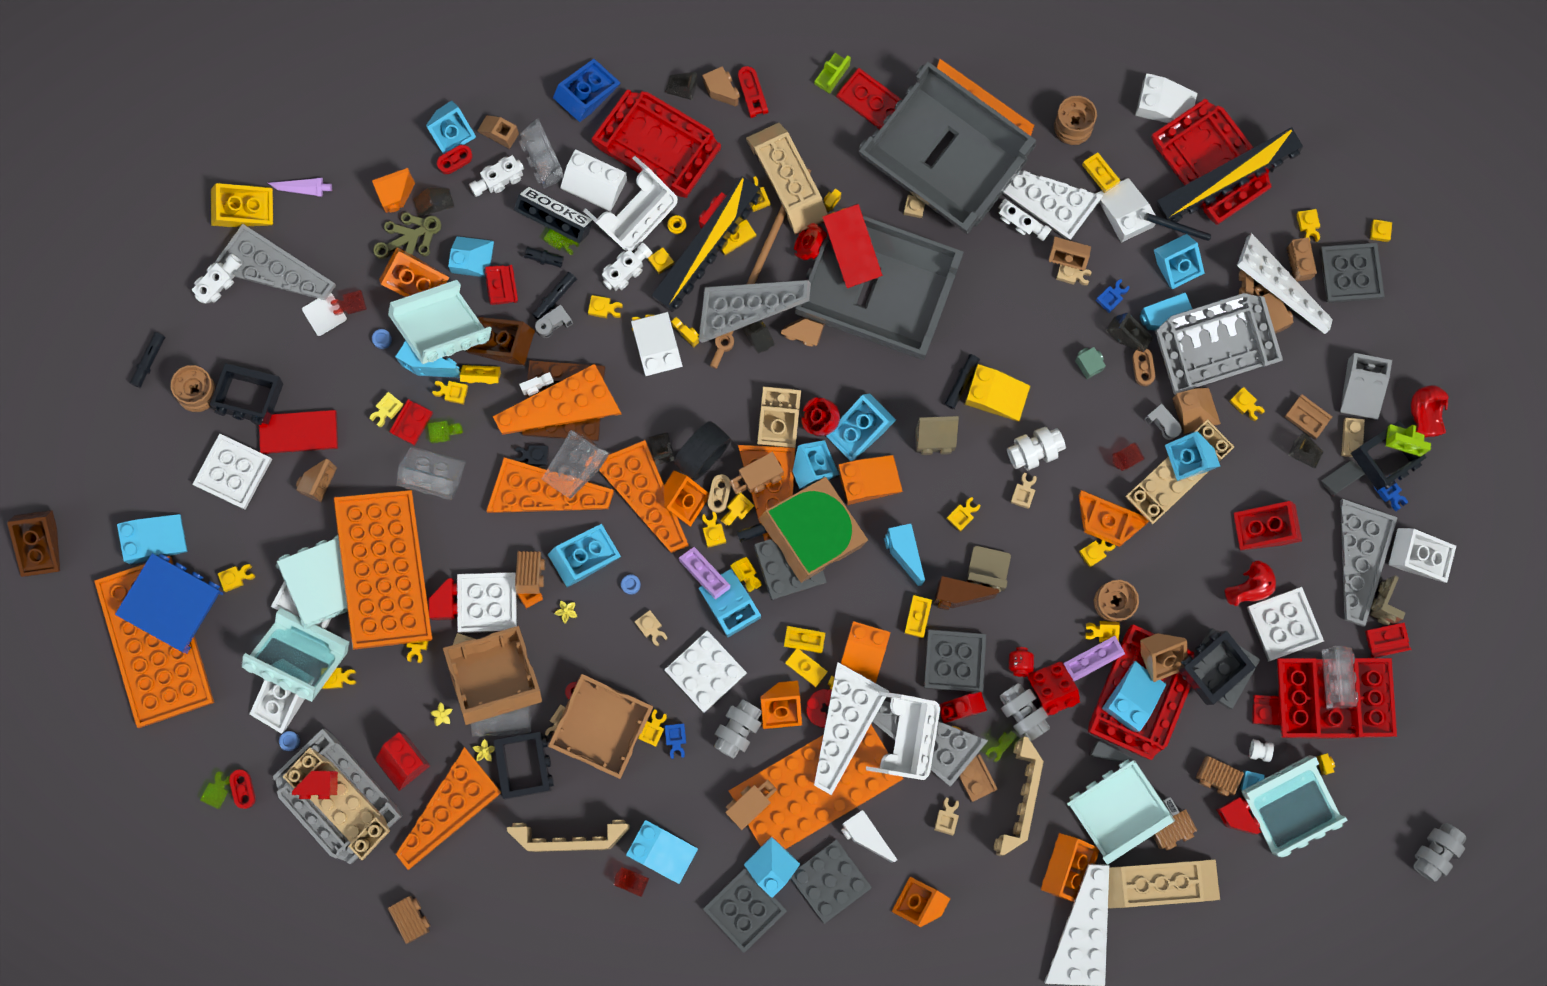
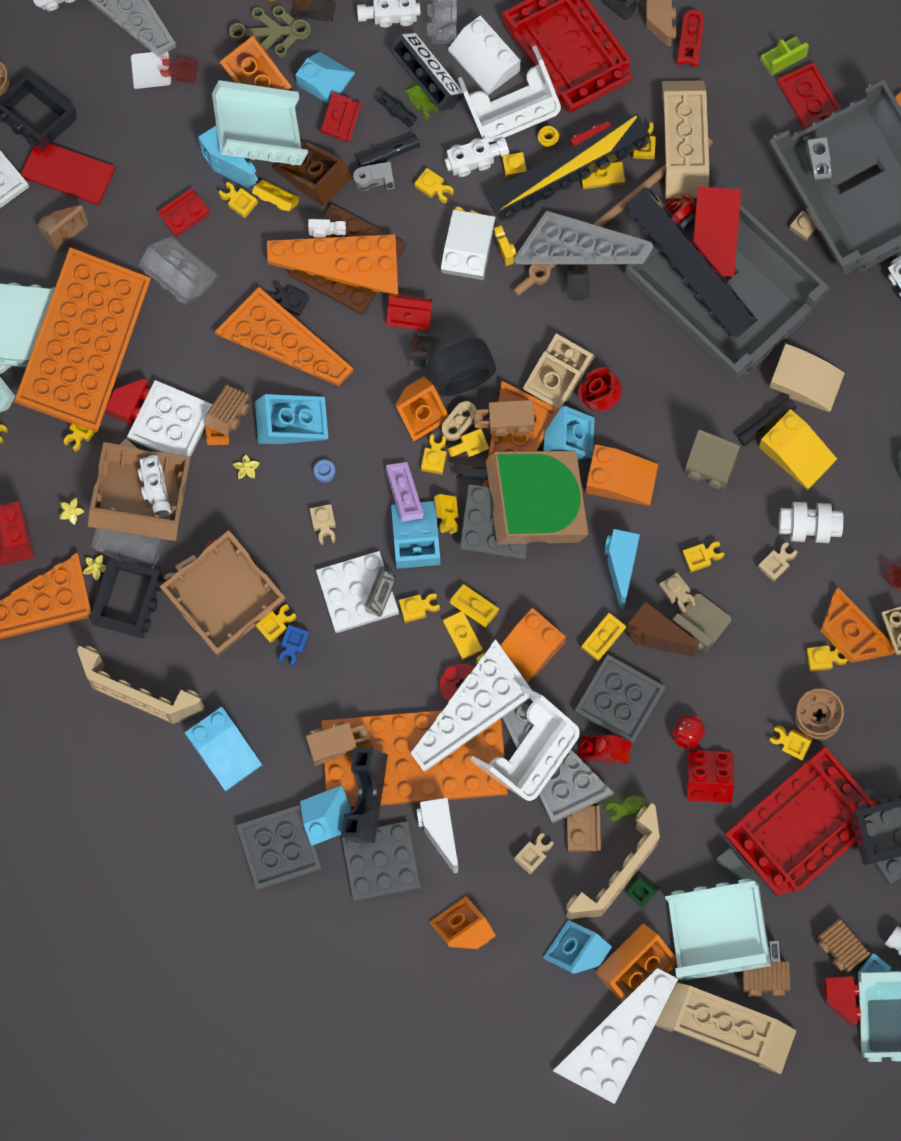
camera: 30 degrees right, 5 degrees down
light yellow plate [370,392,404,427] -> none
medium blue tile [372,329,392,349] -> none
clear neon green plate [428,421,463,443] -> none
clear slope [542,430,610,499] -> none
orange wing [592,440,689,553] -> none
clear red bracket [614,867,649,897] -> none
light grey piece [714,699,762,759] -> none
orange slope [761,681,802,729] -> none
medium nougat slope [781,317,825,347] -> none
yellow plate [823,189,841,212] -> none
medium azure slope [826,393,896,461] -> none
light grey piece [1000,683,1050,741] -> none
lavender plate [1063,636,1125,681] -> none
medium azure slope [1102,661,1166,732] -> none
medium nougat slope [1140,633,1187,683] -> none
none -> white brick [138,455,171,518]
none -> black arch [341,748,388,843]
none -> slope [365,566,396,617]
none -> red plate [386,294,433,331]
none -> yellow plate [399,594,440,623]
none -> medium azure slope [543,920,612,974]
none -> dark green slope [625,876,660,908]
none -> black brick [626,188,758,337]
none -> tan plate [659,573,695,612]
none -> tan slope [769,344,845,412]
none -> light grey leg [806,137,831,180]

